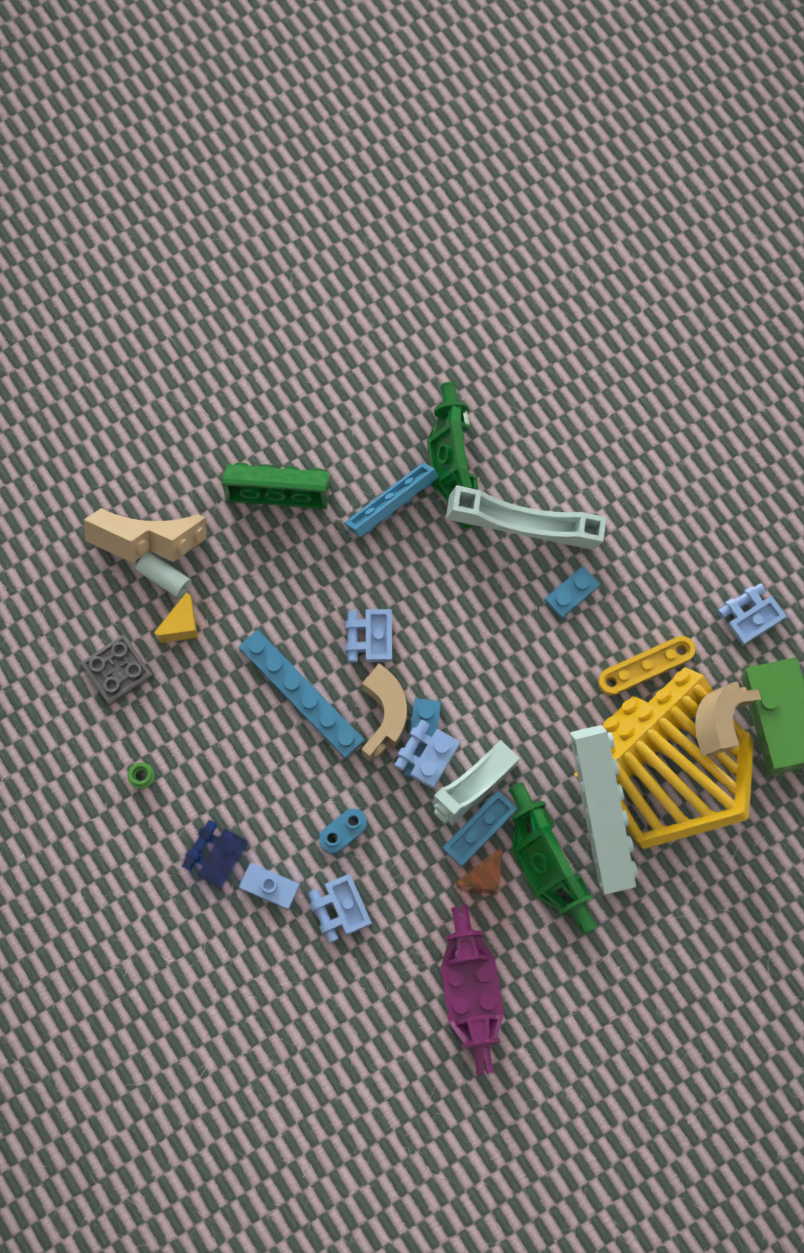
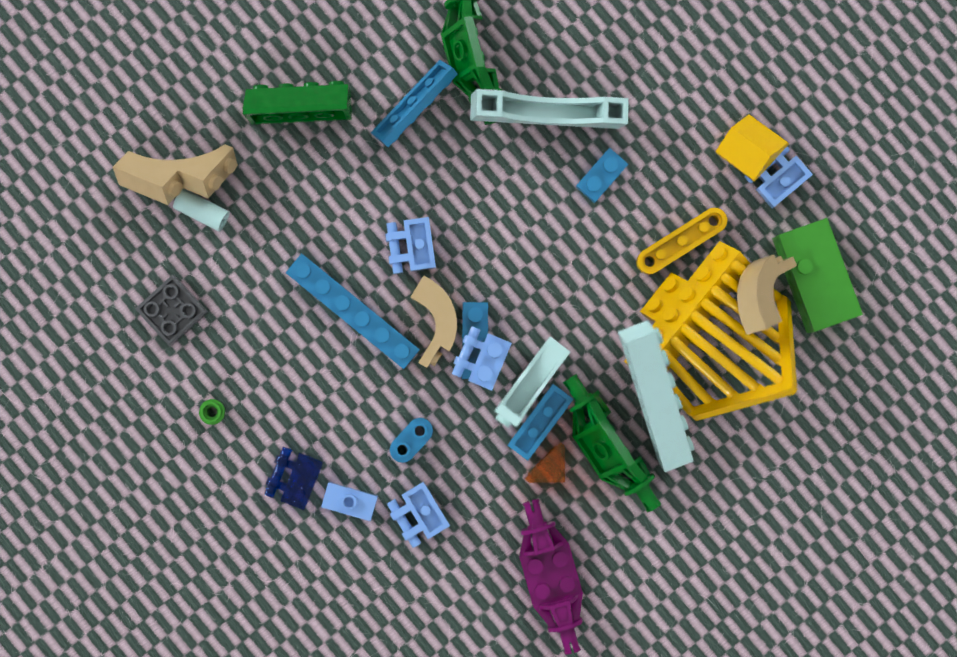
camera: 10 degrees left, 15 degrees up
yellow slope [154,592,198,643] -> none
none -> yellow slope [715,114,789,182]

